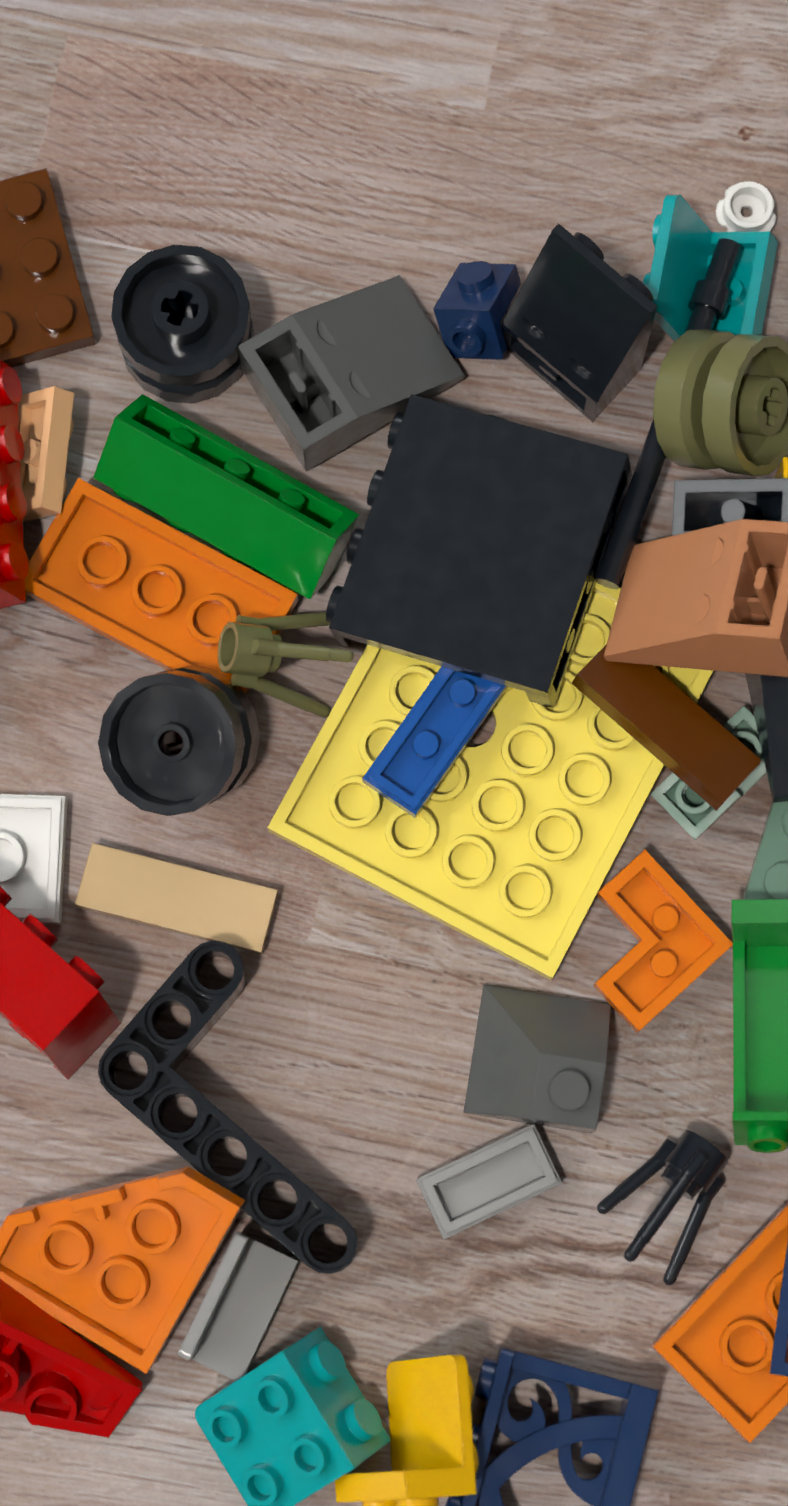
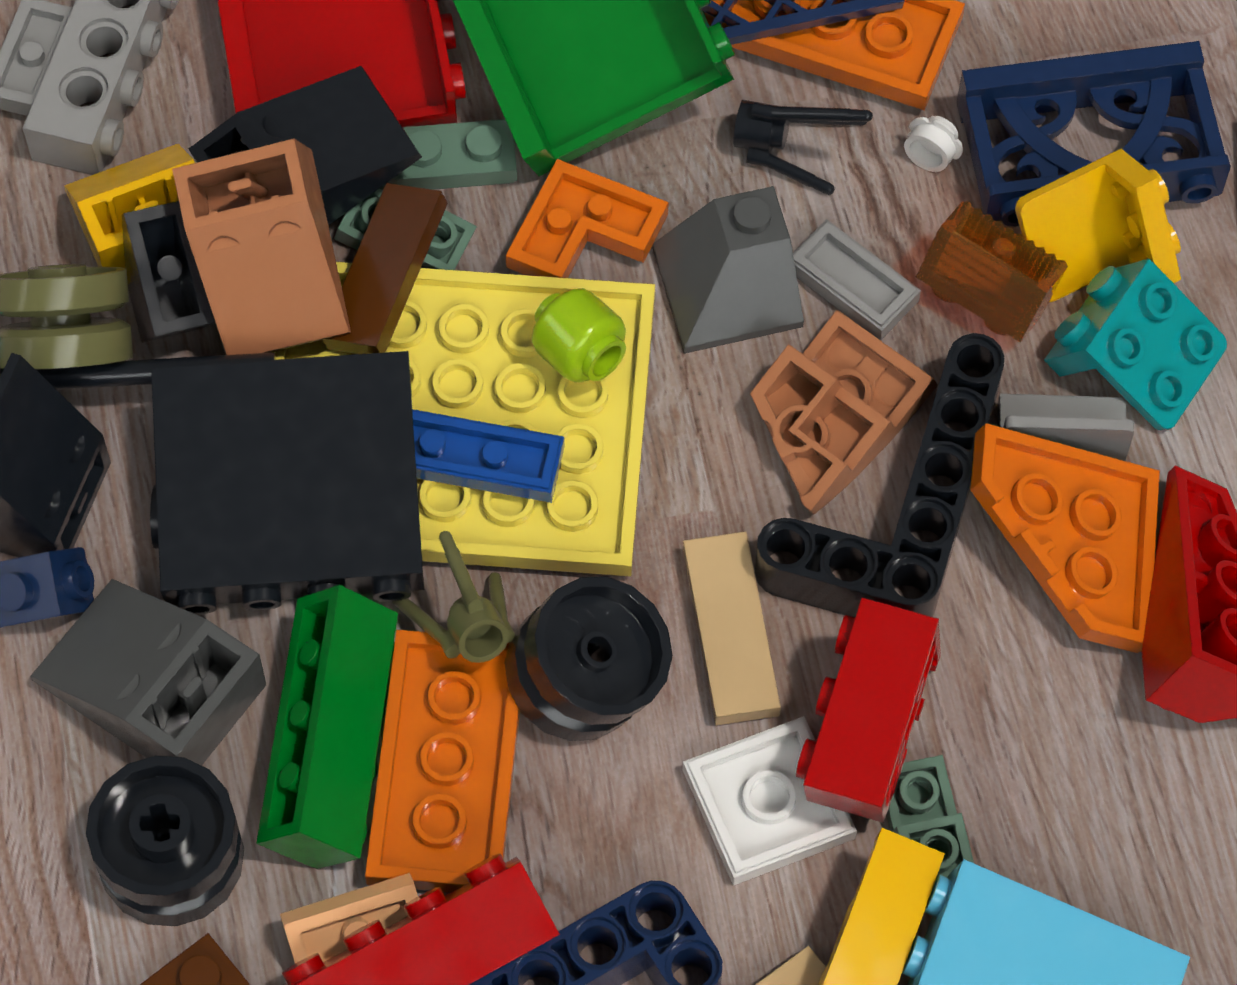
camera: 115 degrees left, 15 degrees down
none -> lime head [532,288,626,383]
none -> nougat slope [750,310,938,514]
none -> white plate [904,116,963,172]
none -> clear orange brick [915,201,1068,343]

